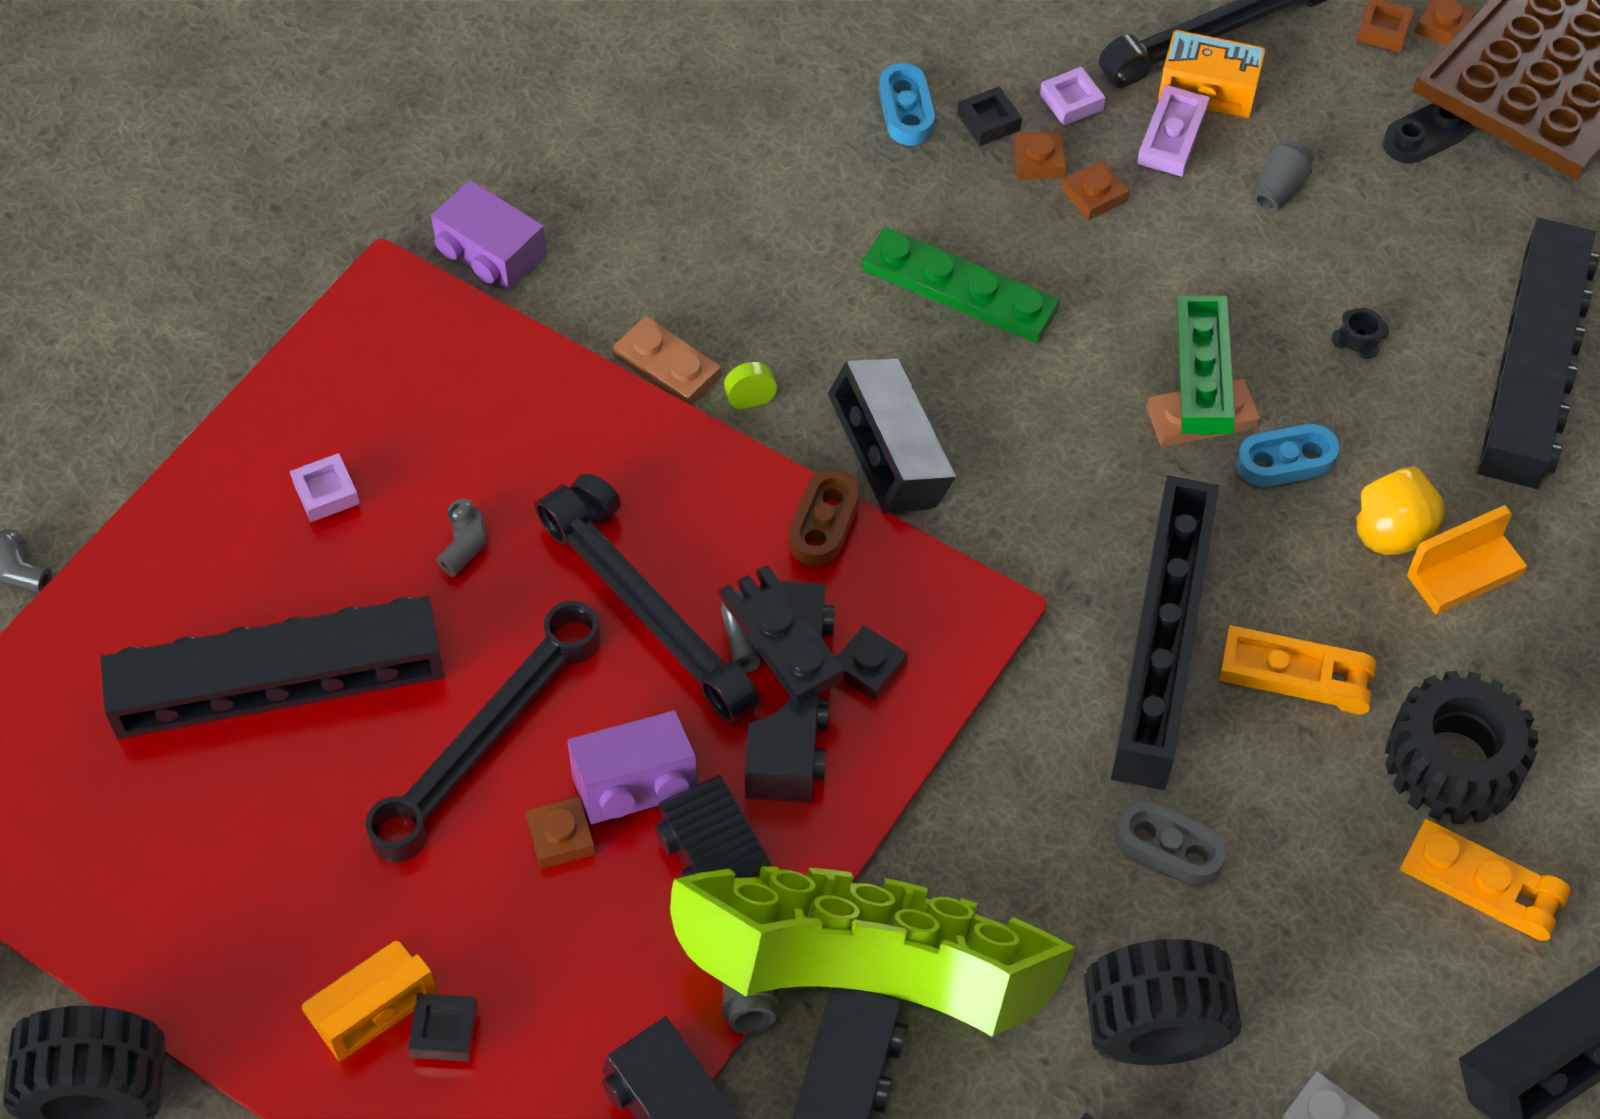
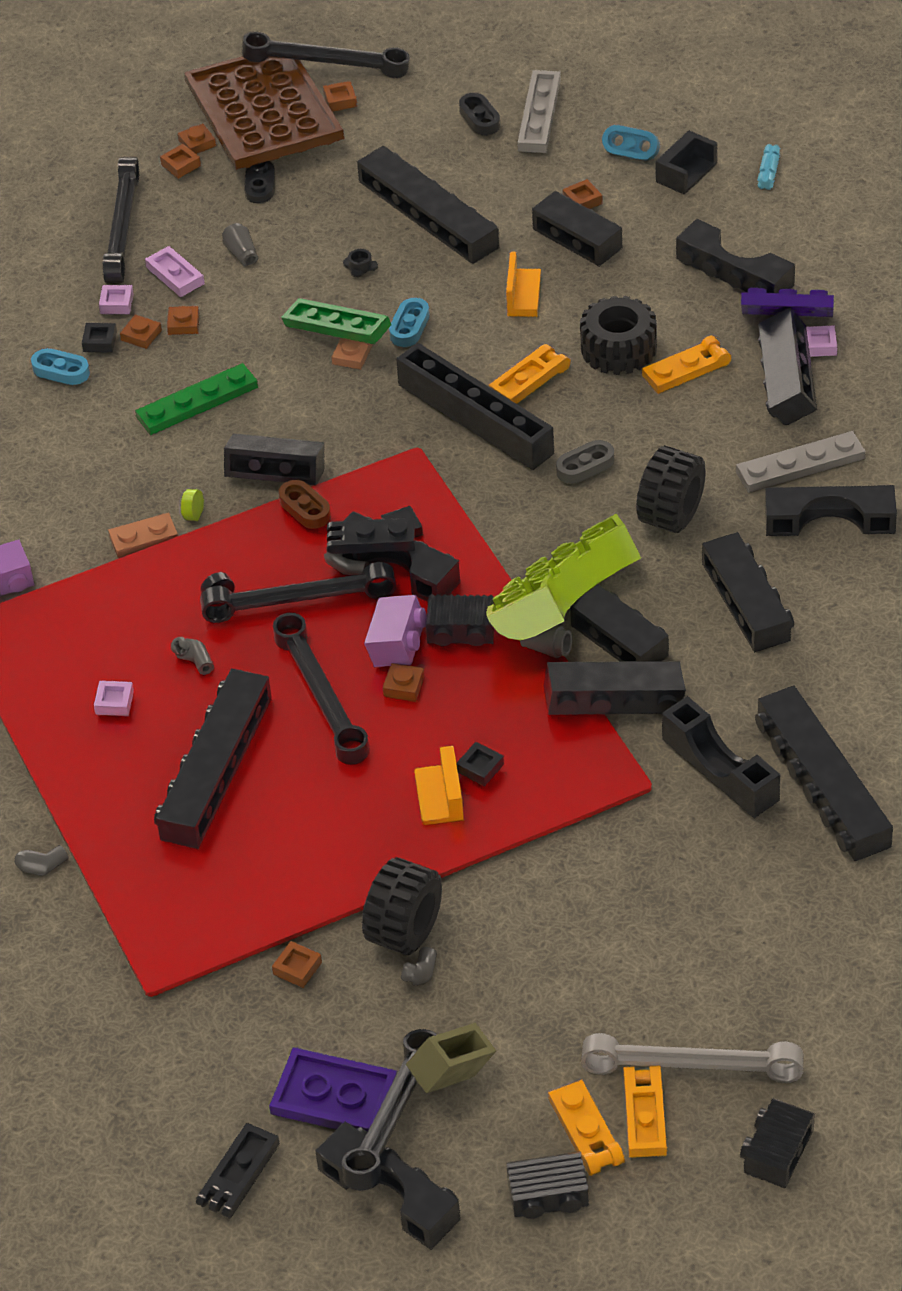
camera: 55 degrees left, 10 degrees down
light orange panel [1158,30,1265,118] -> none
yellow hair [1356,466,1446,555] -> none

